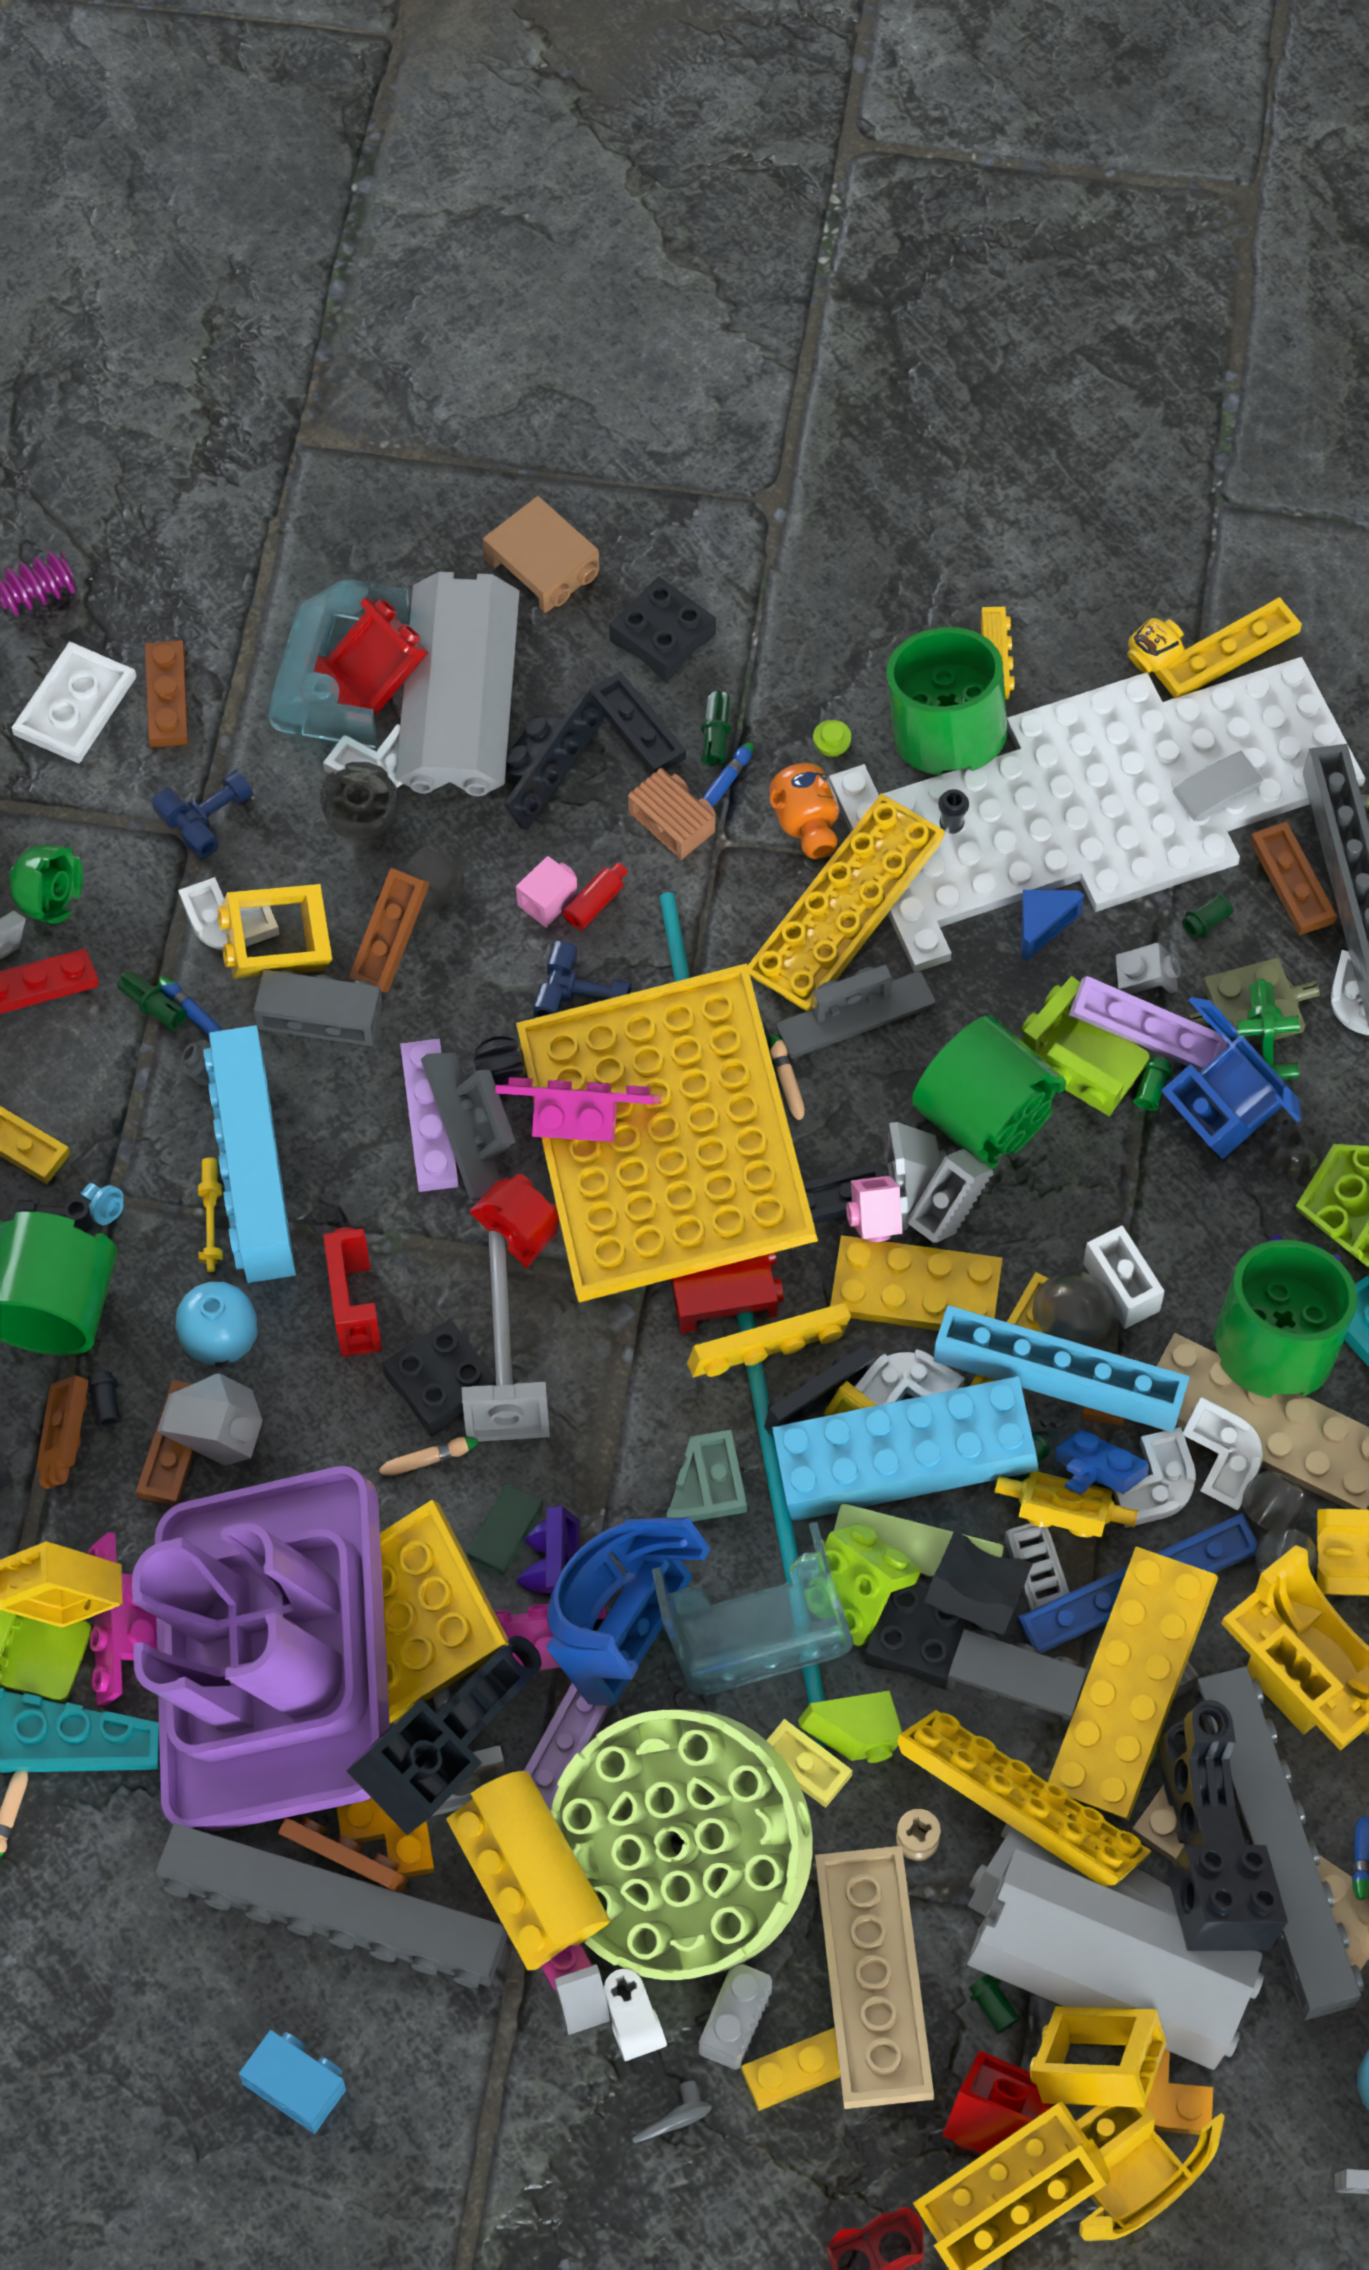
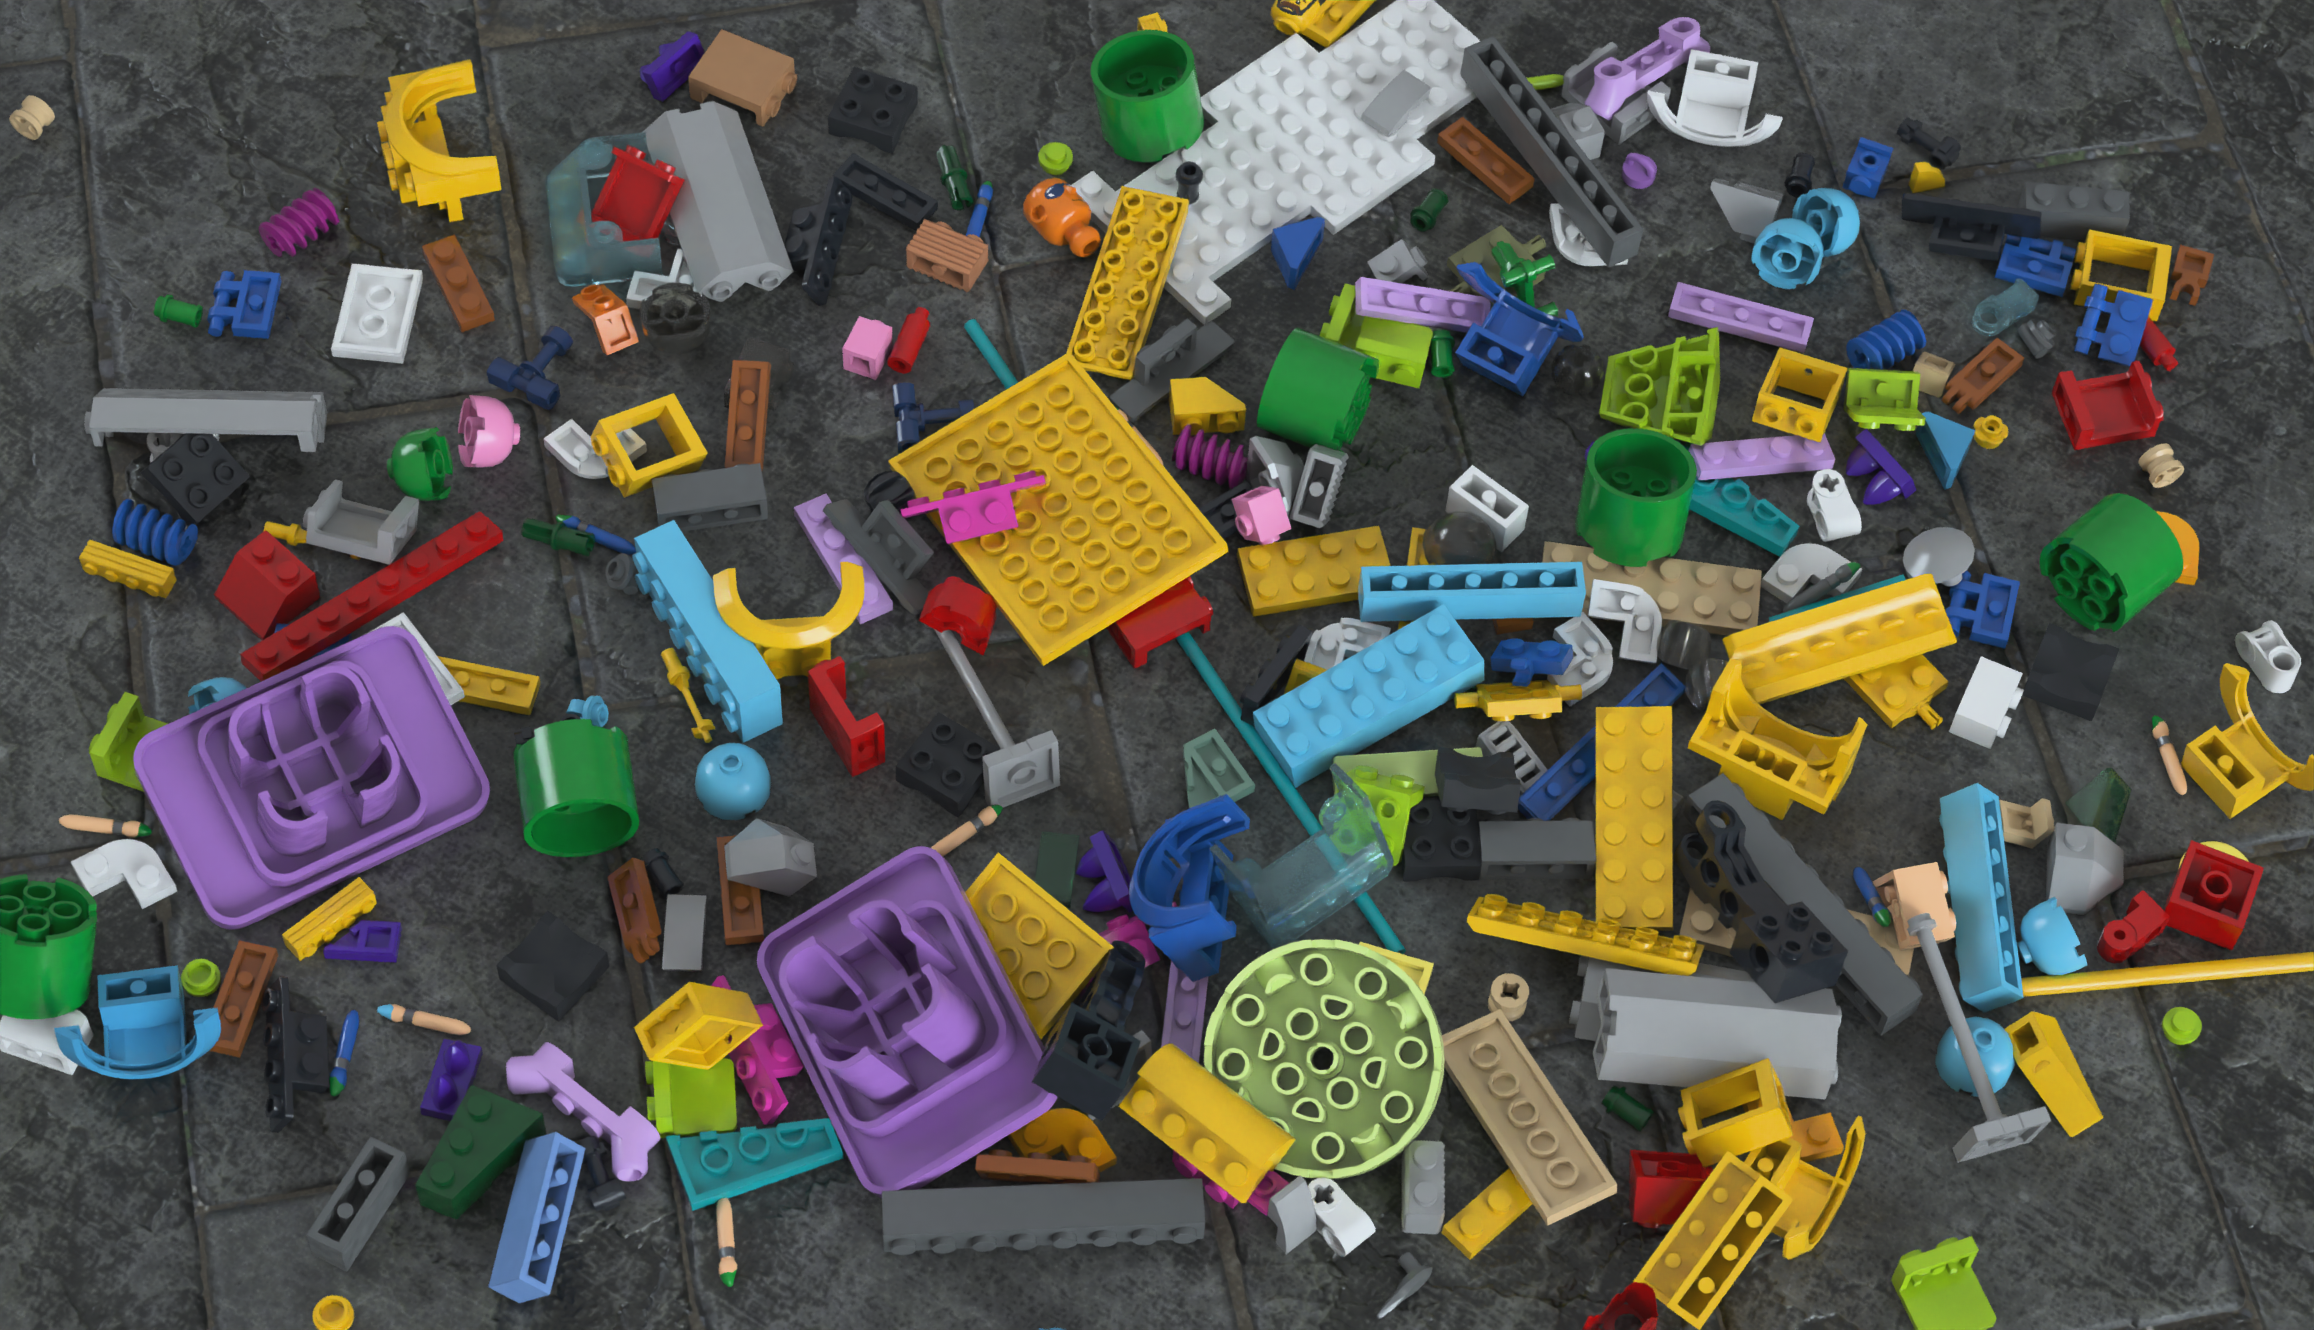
camera: 25 degrees left, 5 degrees down
yellow plate [687,1302,851,1377] -> none
lime slope [798,1691,902,1763] -> none
none -> yellow piece [377,59,502,222]
none -> bright pink cylinder [458,395,520,468]
none -> orange bracket [572,284,639,355]
none -> dark purple tile [640,31,705,102]
none -> light grey slope [662,894,707,972]
none -> yellow piece [713,562,864,679]
none -> yellow slope [1169,377,1246,436]
none -> magenta piece [1172,424,1248,489]

